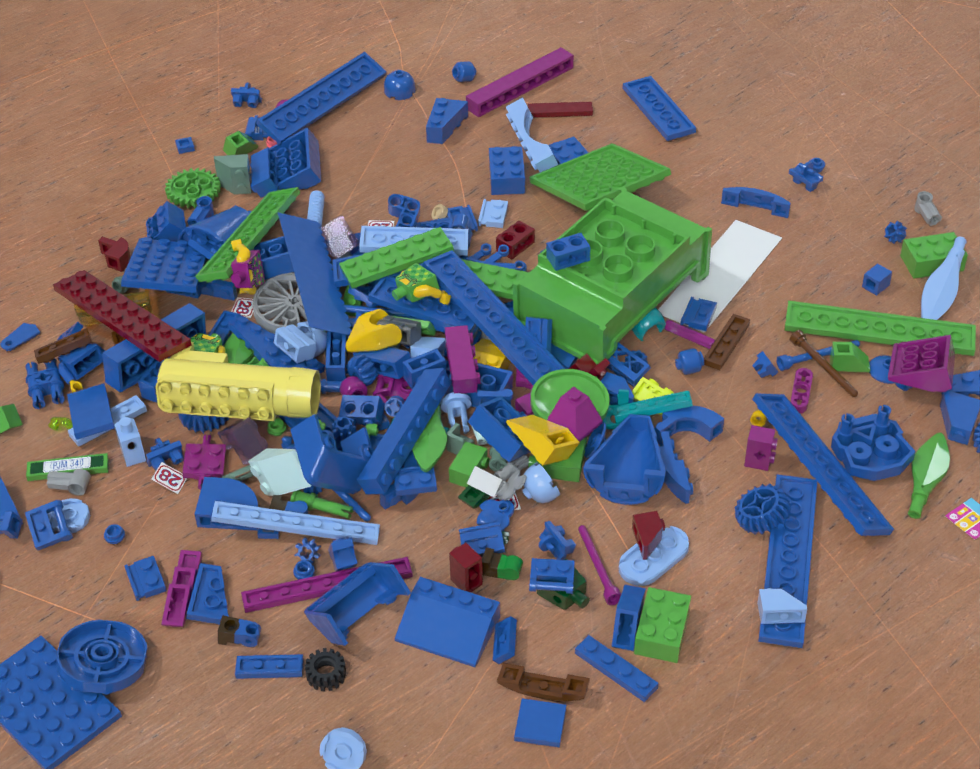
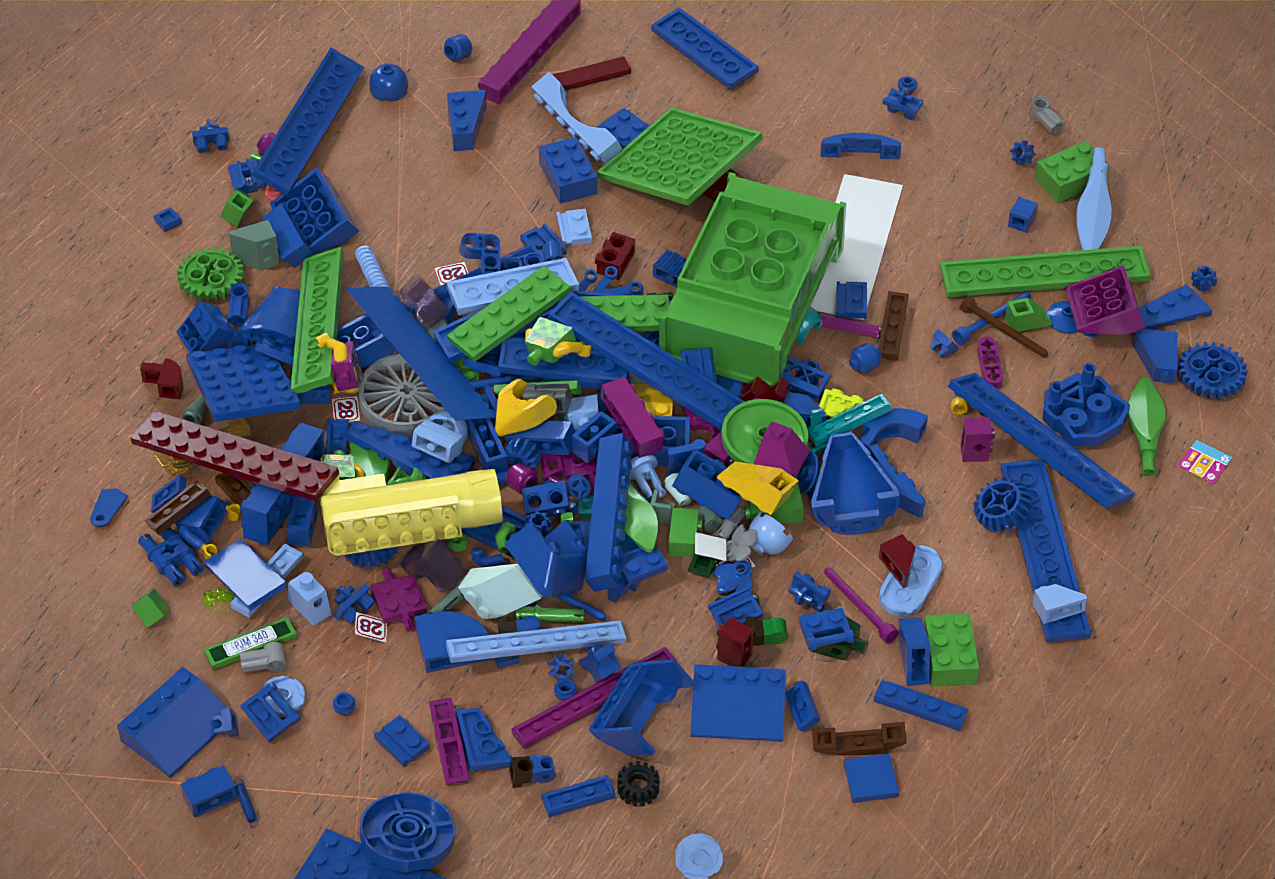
camera: 20 degrees left, 5 degrees up
tan tile [431,204,448,220] -> none
blue brick [546,233,590,271] -> none

